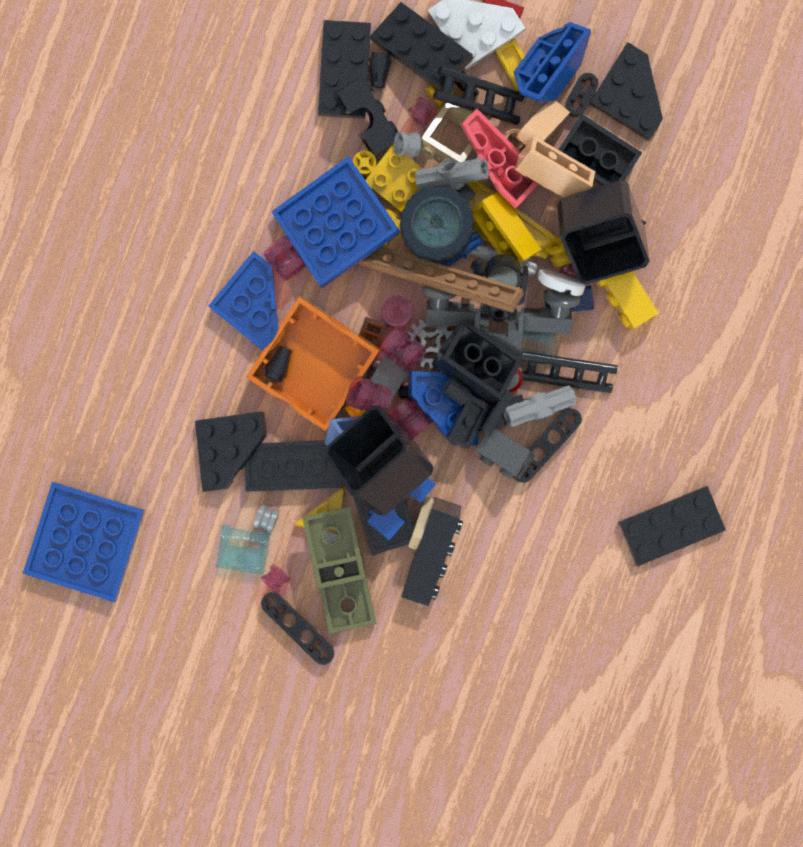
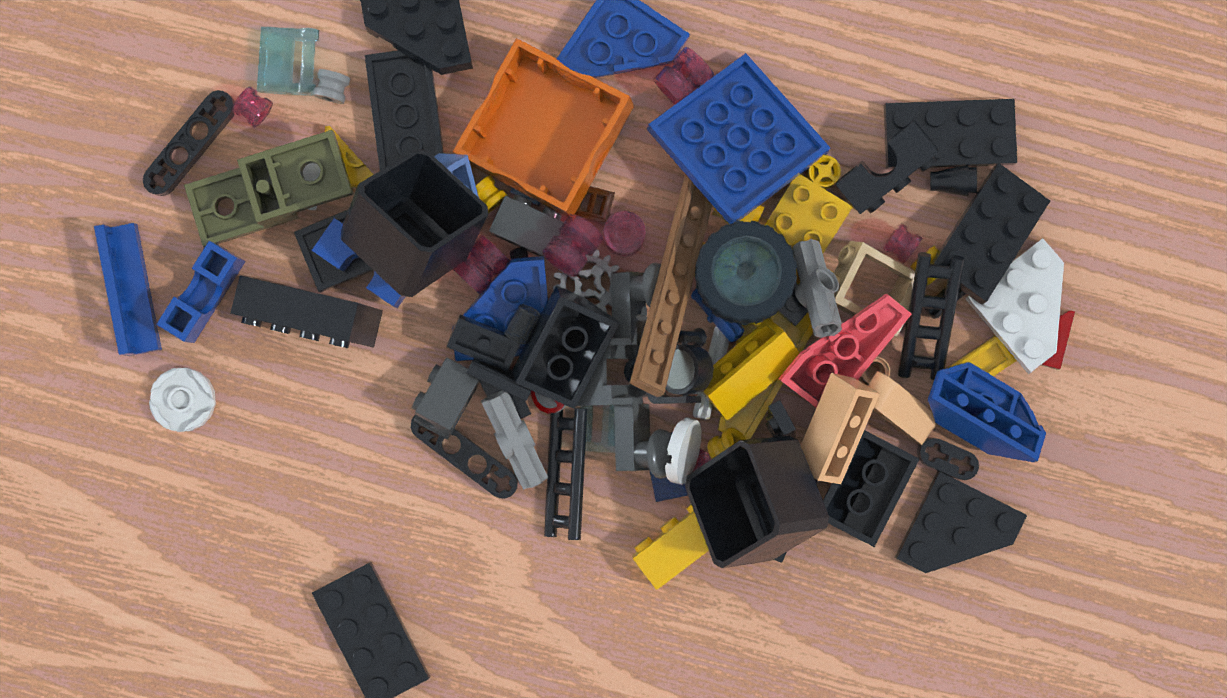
camera: 90 degrees right, 0 degrees up
black cone [264,346,293,383] -> none
clear pink wheel [346,376,392,411] -> none
light grey wheel [394,132,421,157] -> none
tan tile [408,497,434,550] -> none
none -> blue fence [94,223,162,356]
none -> white tile [149,368,216,432]
none -> blue arch [156,241,246,343]
none -> black plate [766,400,796,438]

